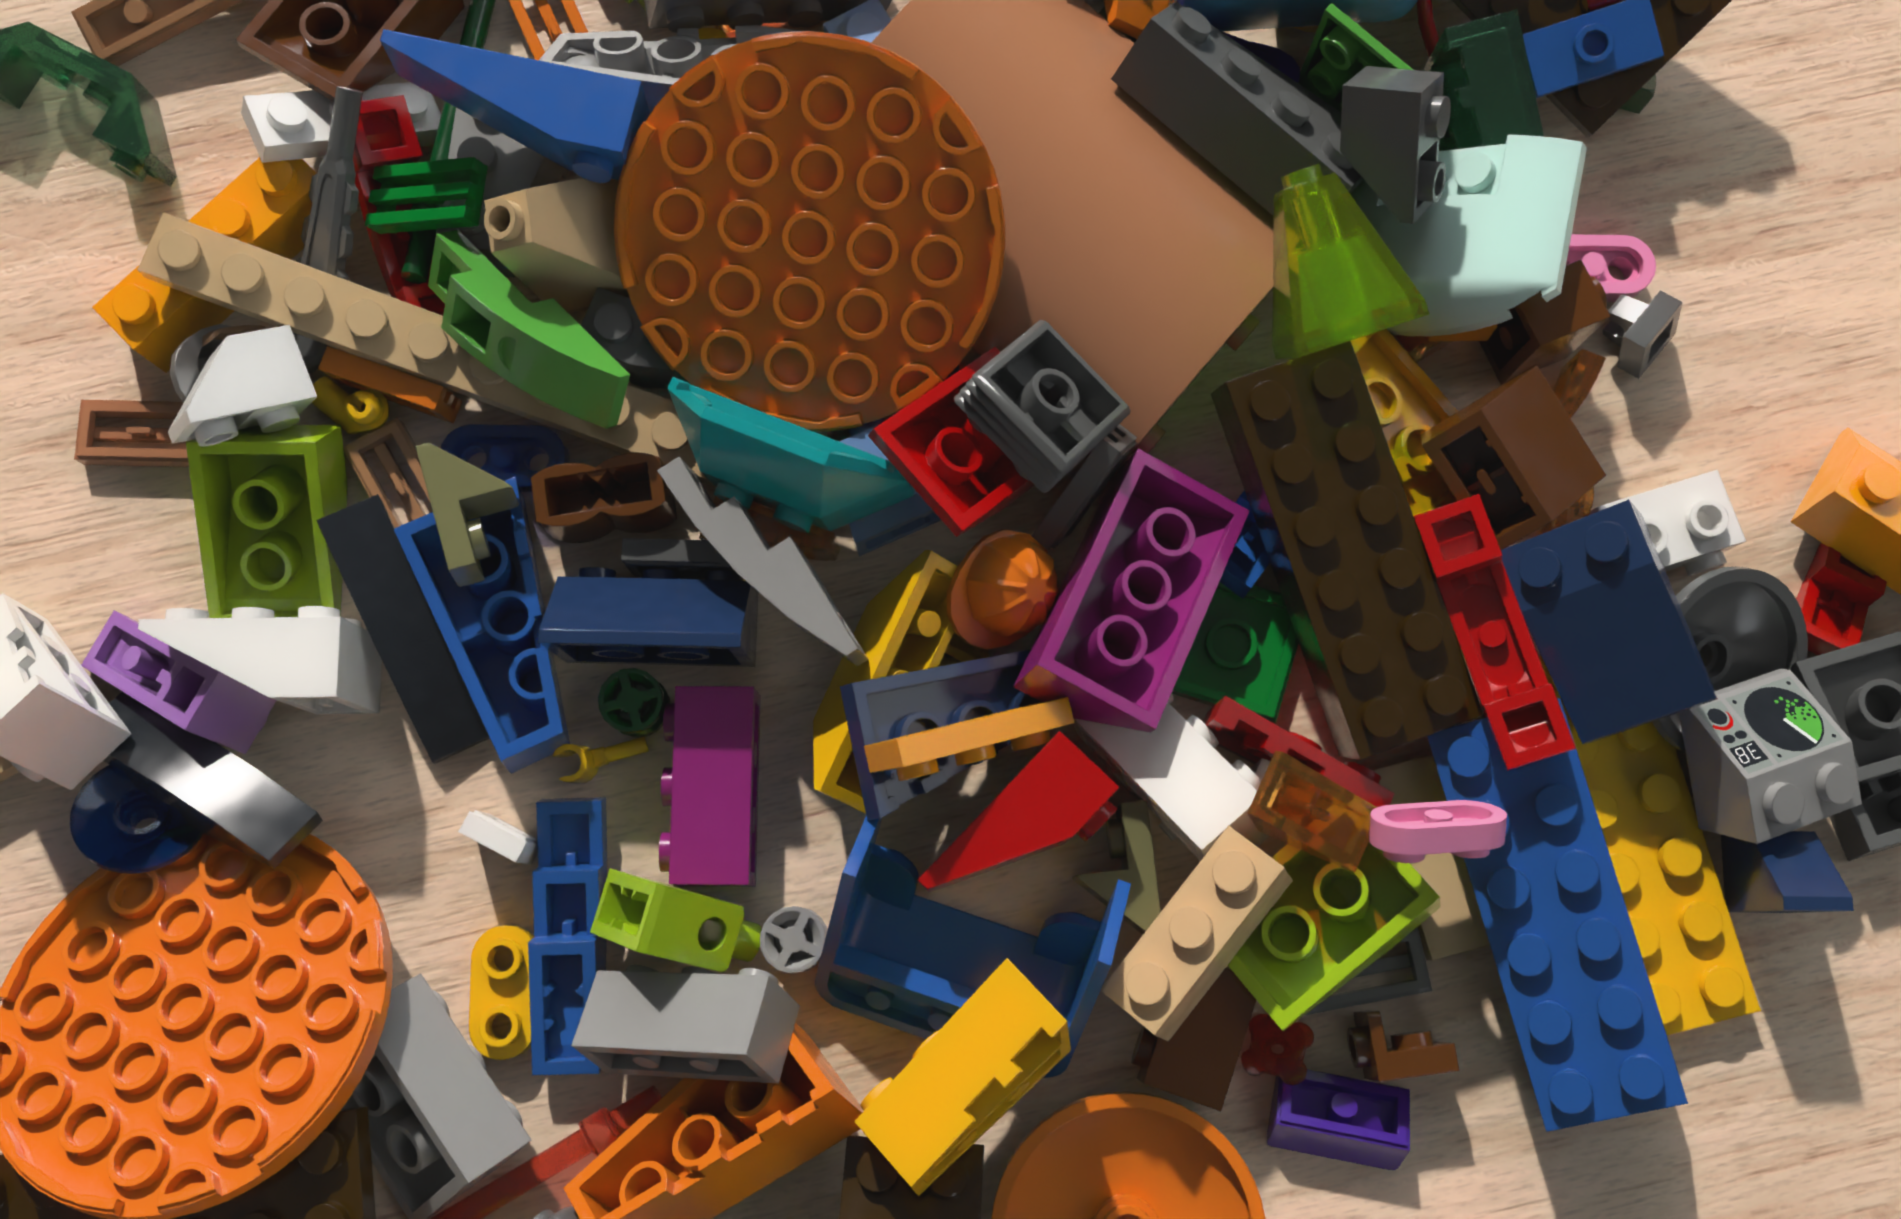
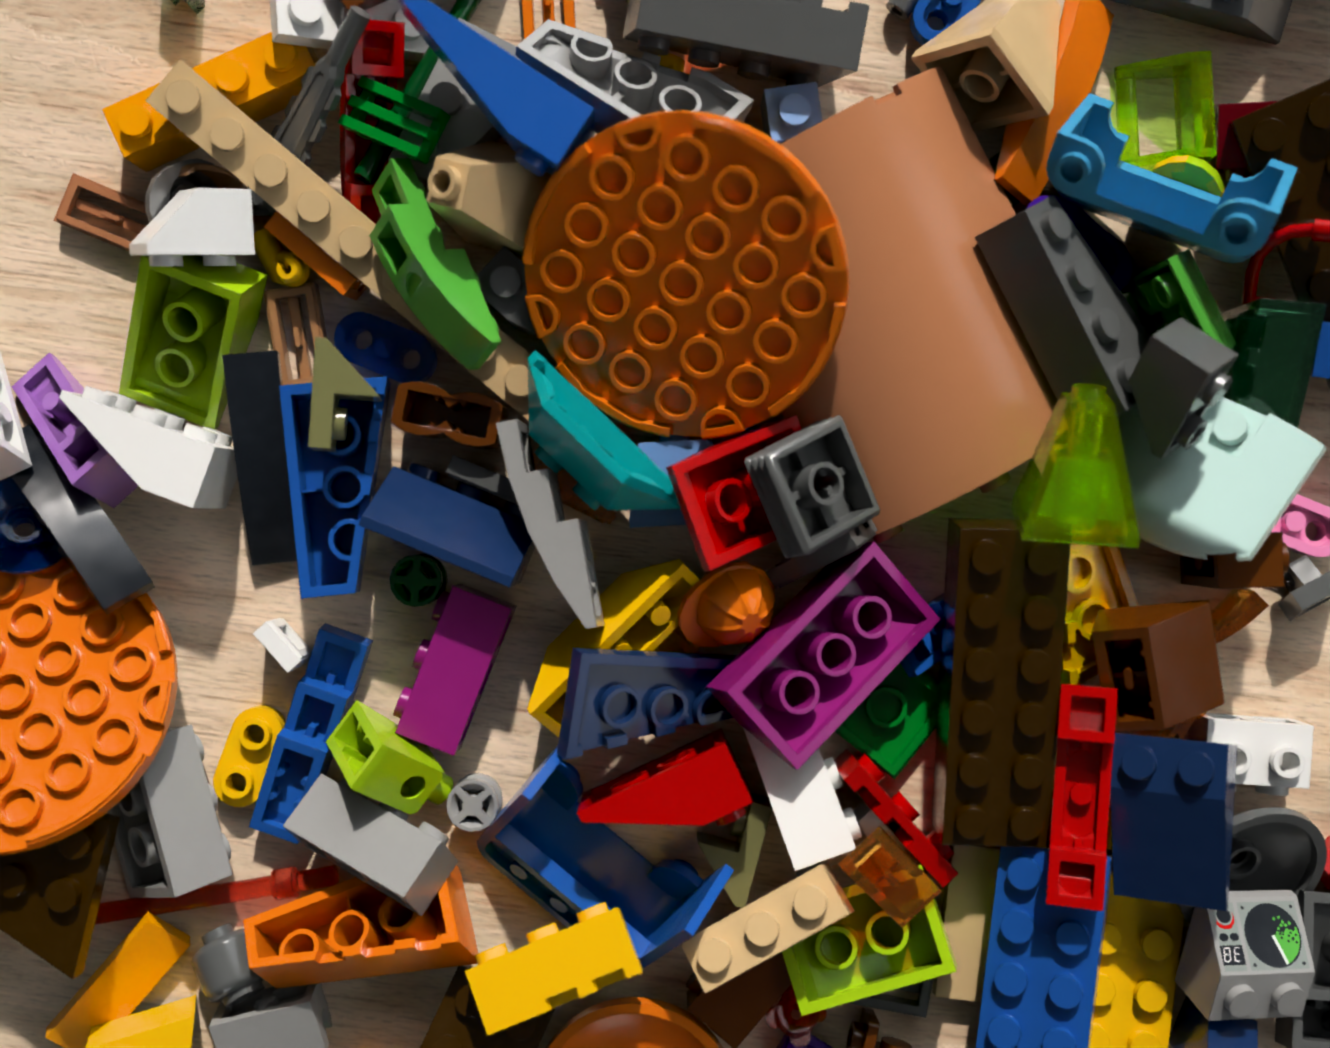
camera: 25 degrees right, 10 degrees up
yellow hand [553,736,649,784] -> none
light orange plate [864,697,1074,781] -> none
bright pink plate [1369,800,1507,863] -> none

